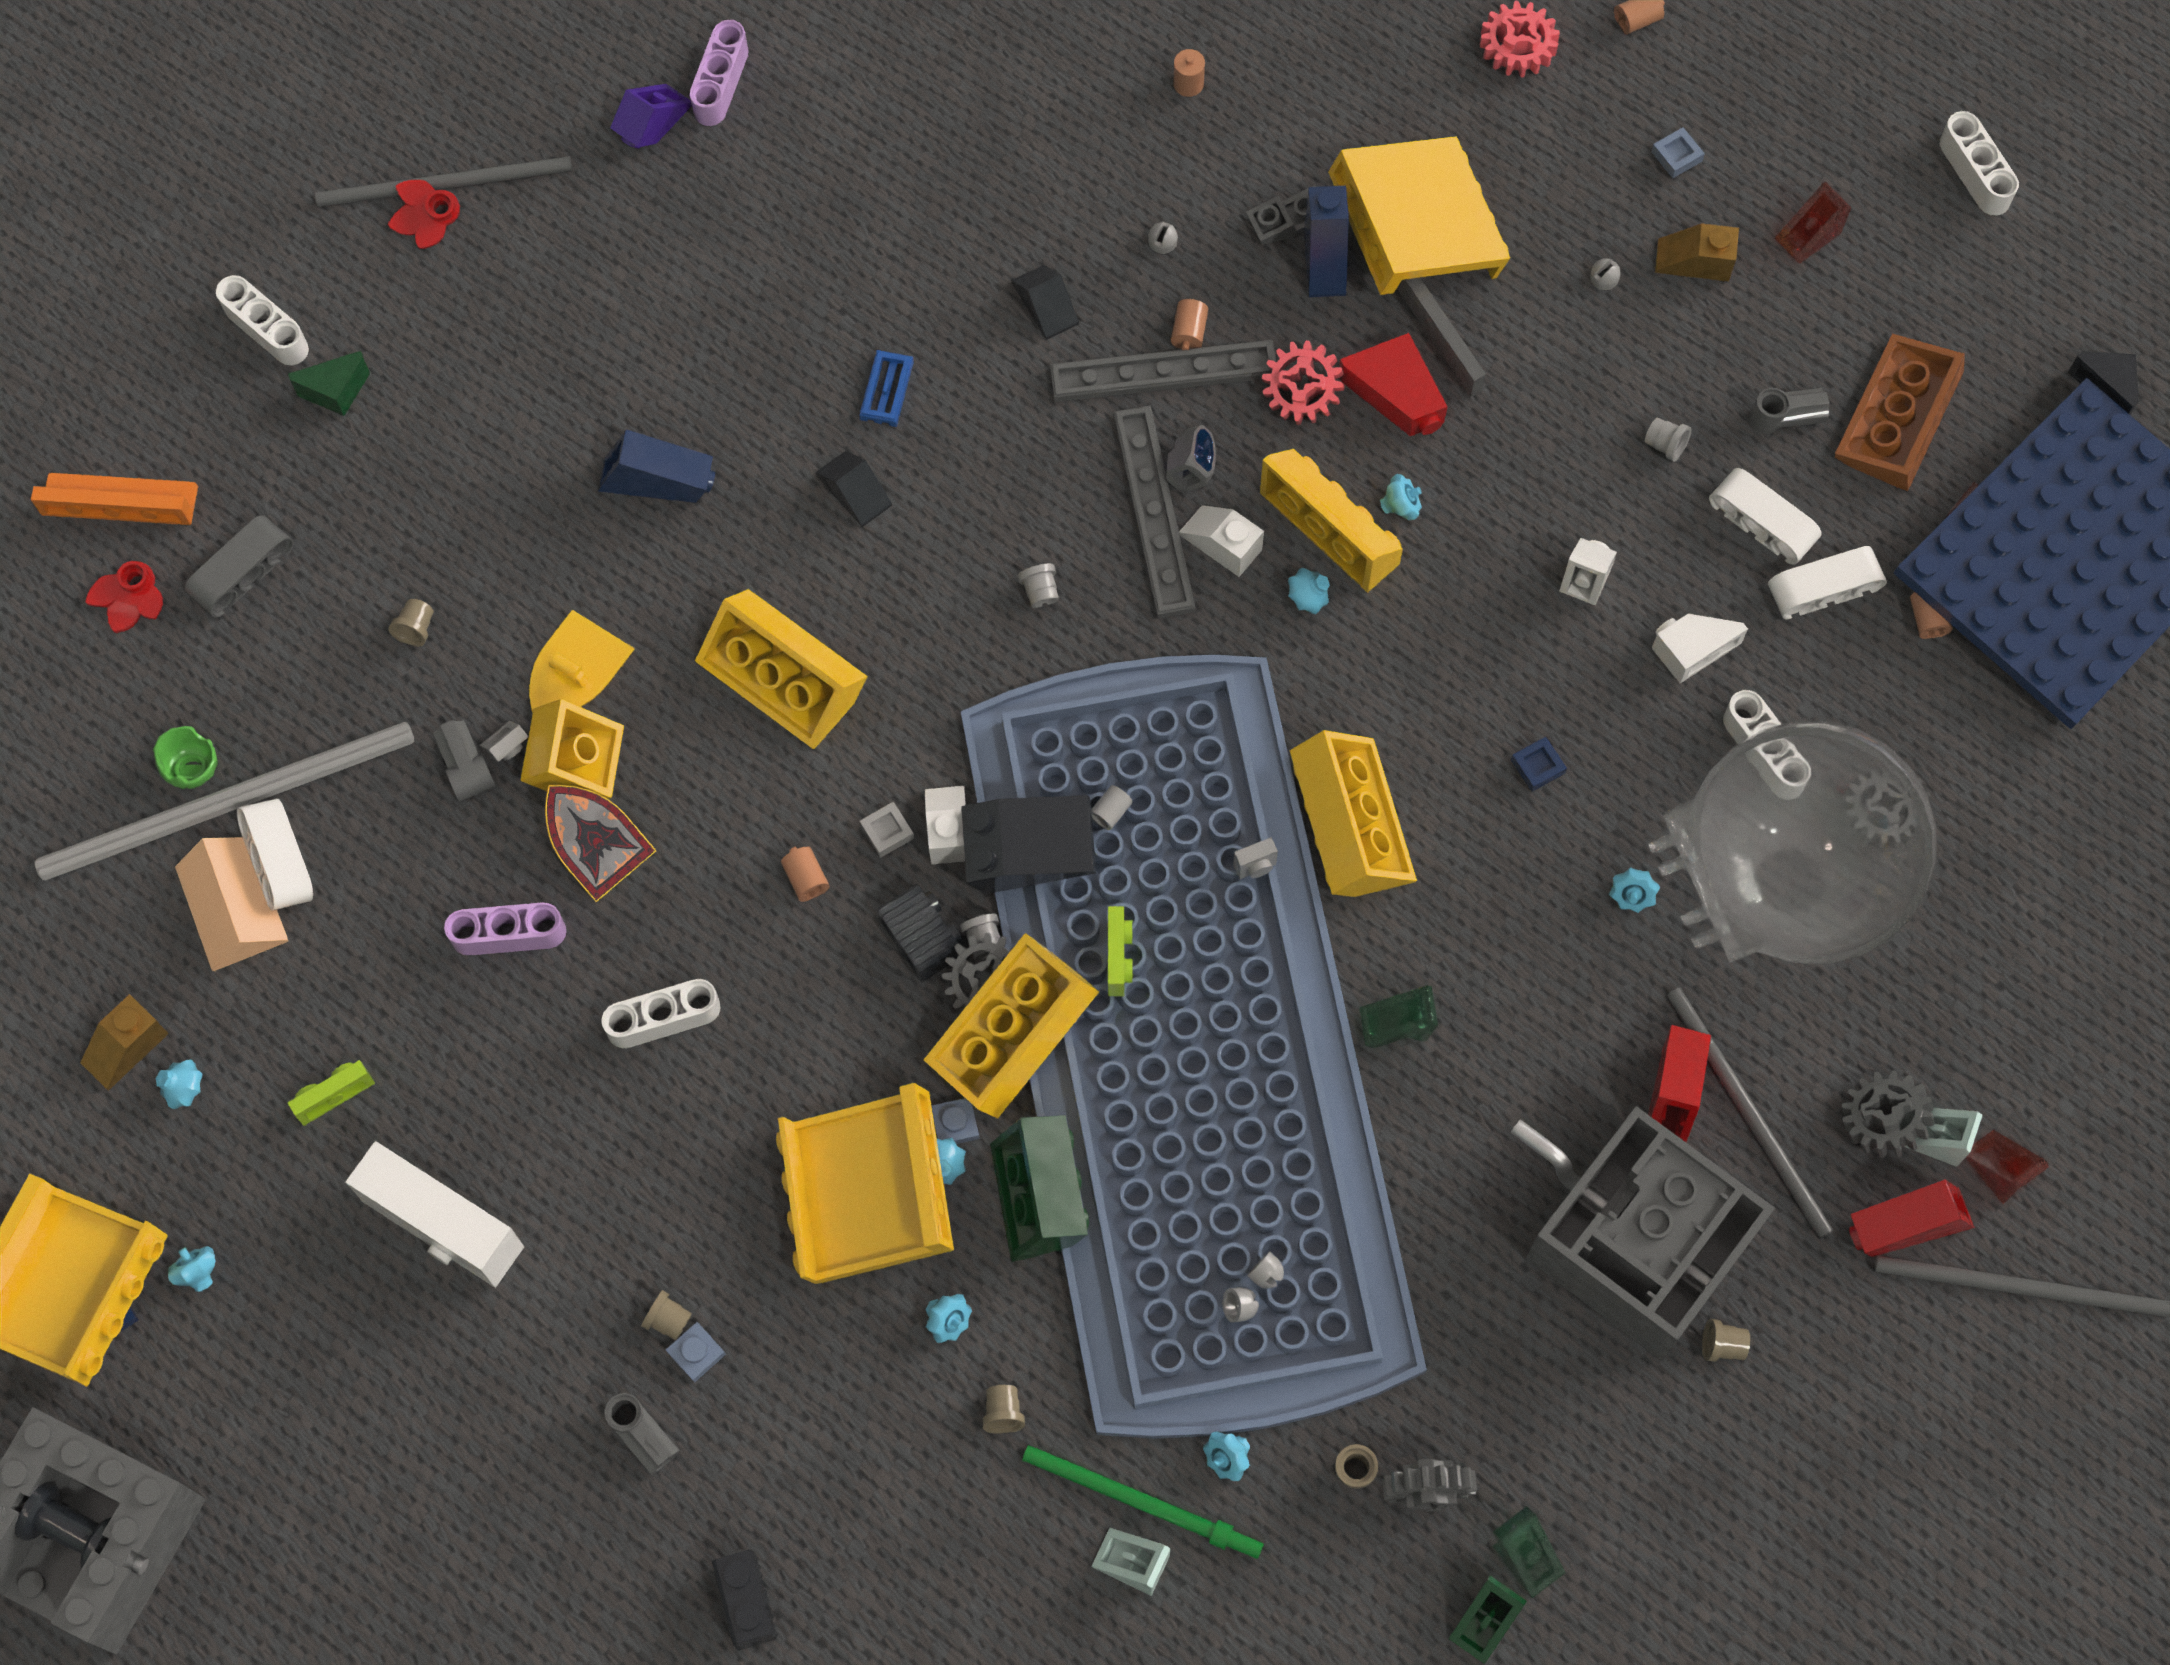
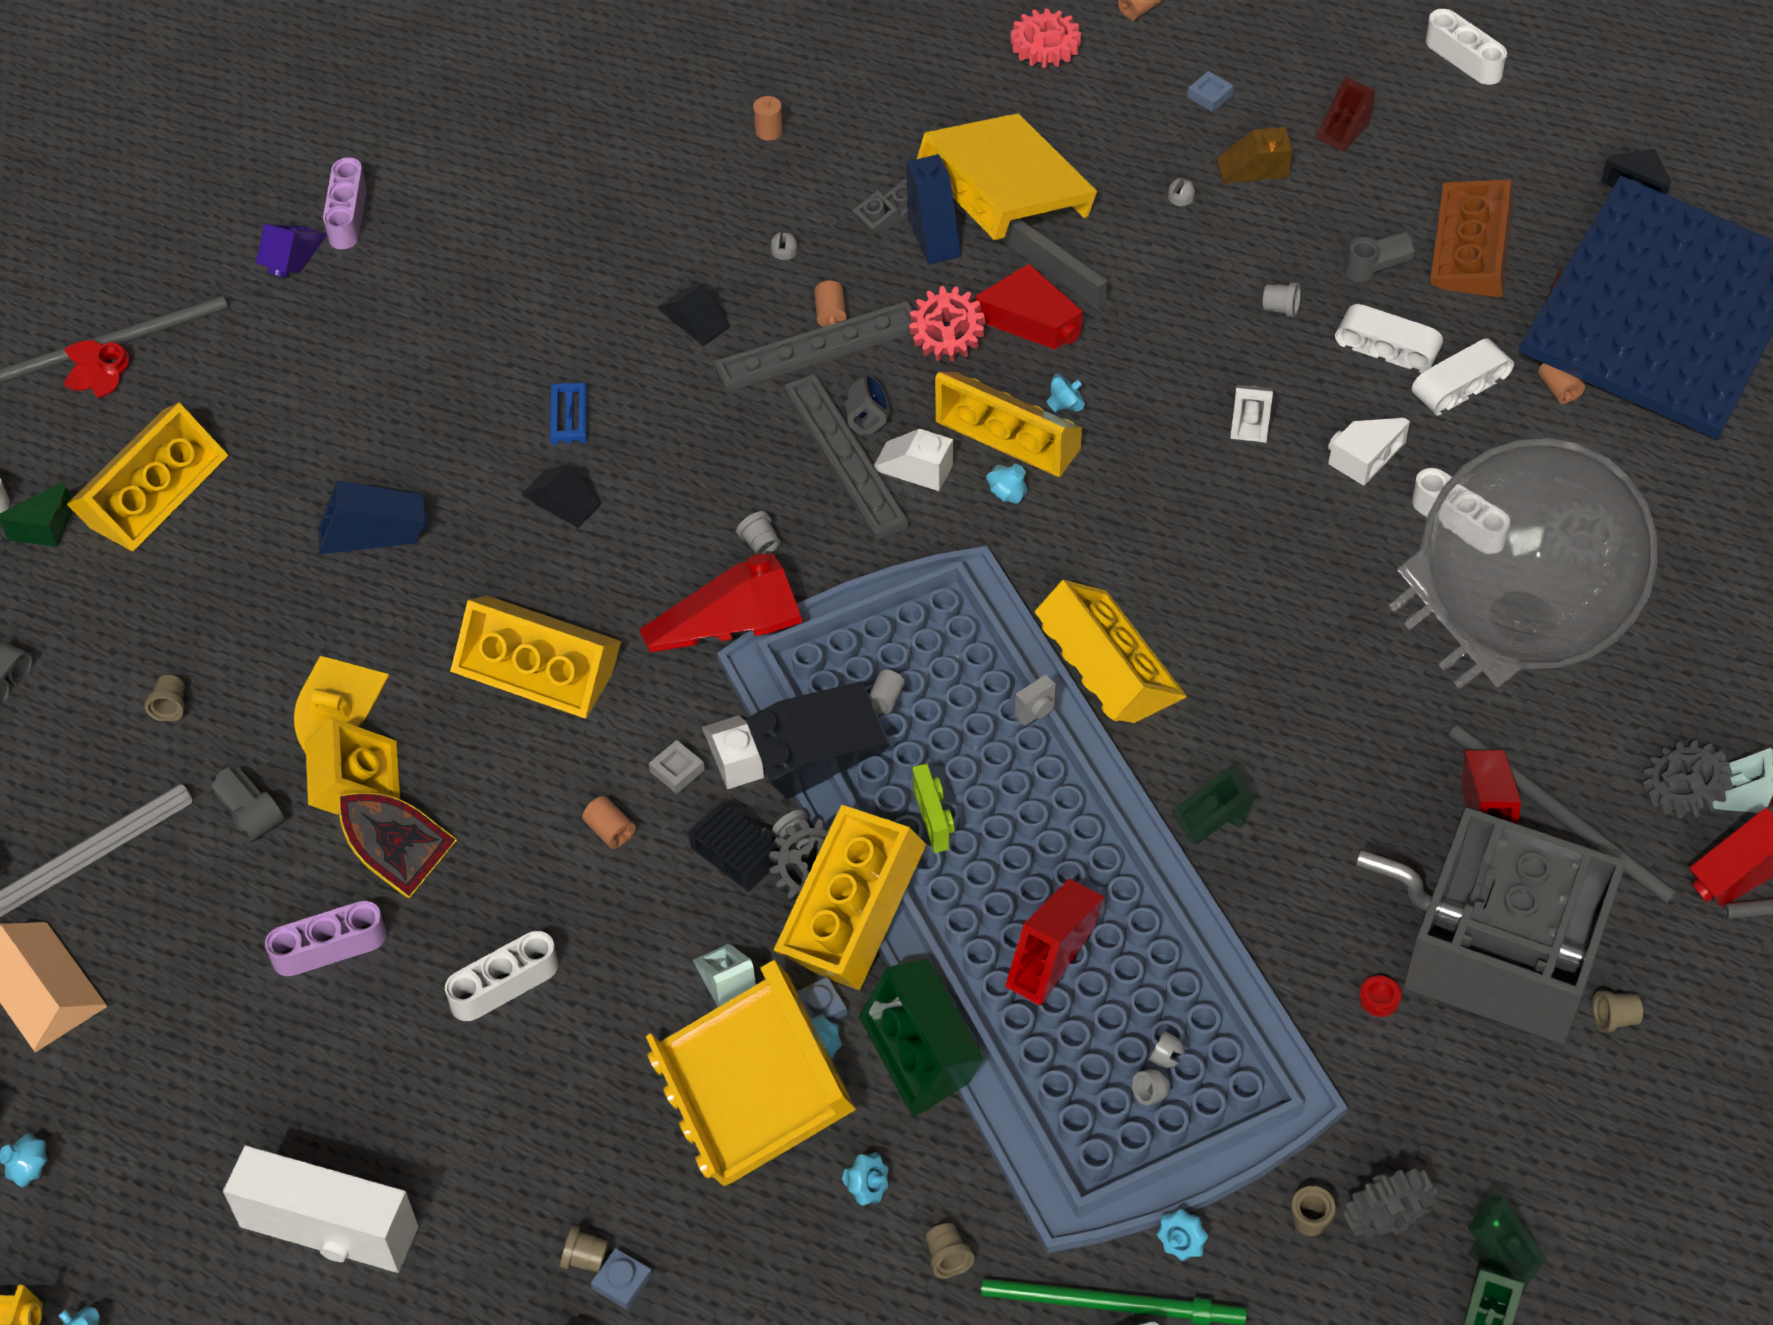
camera: 15 degrees left, 15 degrees down
white beam [237,799,313,910] -> none
lime plate [288,1060,375,1126] -> none
light grey plate [479,721,529,762] -> none
dark blue plate [1511,737,1567,792] -> none
medium azure piece [1609,868,1660,913] -> none
none -> yellow slope [67,402,228,552]
none -> red wedge [639,553,802,652]
none -> light aqua slope [693,944,756,1007]
none -> red slope [1005,878,1104,1006]
none -> red tile [1359,975,1401,1017]

